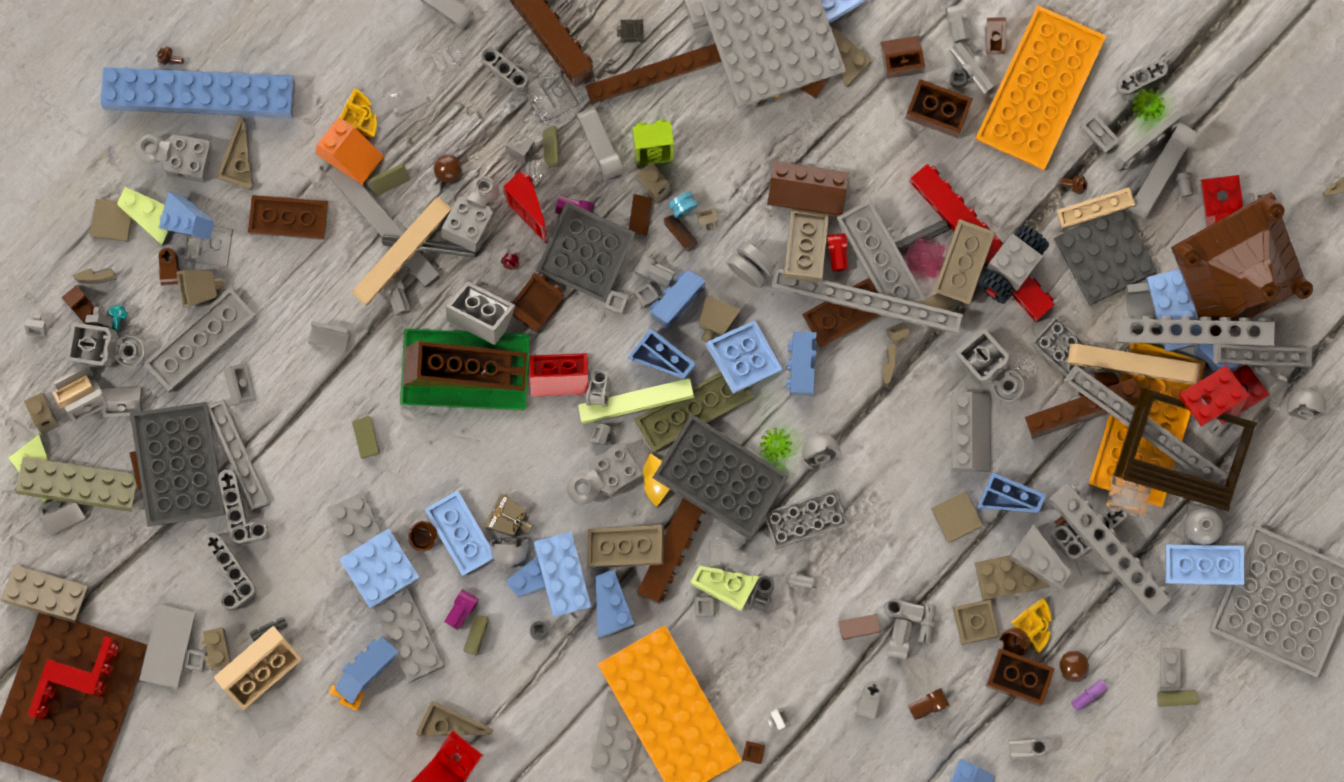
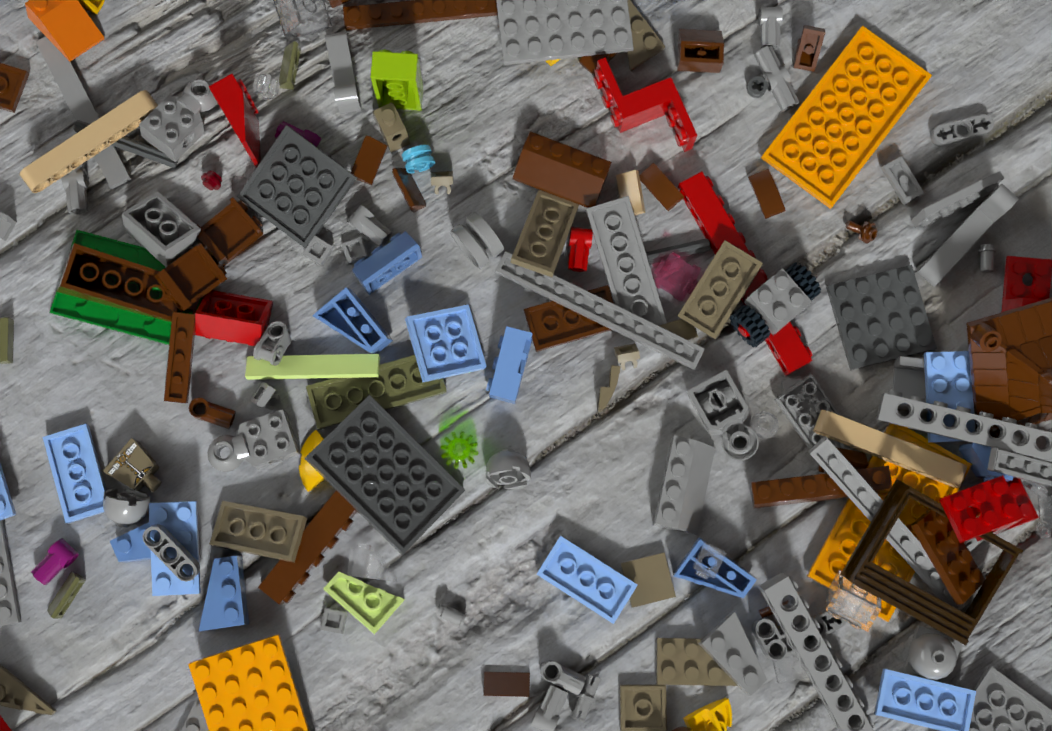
camera: 10 degrees right, 0 degrees up
olive slope [369,164,410,196] -> none
reddish brown hair [408,521,437,552] -> none
reddish brown hair [434,154,462,184] -> none
light grey panel [505,137,536,165] -> none
dark grey bush [530,621,547,640] -> none
dark tan torso [698,295,740,343] -> none
dark grey piece [748,576,774,615] -> none
light grey tile [764,489,848,550] -> none
reddish brown brick [905,79,973,138] -> none
tan tile [1057,187,1136,229] -> none
clear neon green gear [1132,89,1165,121] -> none
none -> light grey beam [143,524,200,582]
none -> reddish brown panel [154,243,227,312]
none -> reddish brown plate [164,312,195,403]
none -> reddish brown piece [189,398,236,429]
none -> light blue plate [536,536,638,624]
none -> red bracket [593,57,698,152]
none -> tan tile [616,170,646,216]
none -> reddish brown slope [639,163,684,212]
none -> clear brick [693,541,726,580]
none -> reddish brown slope [748,169,786,219]
none -> reddish brown plate [911,503,985,605]

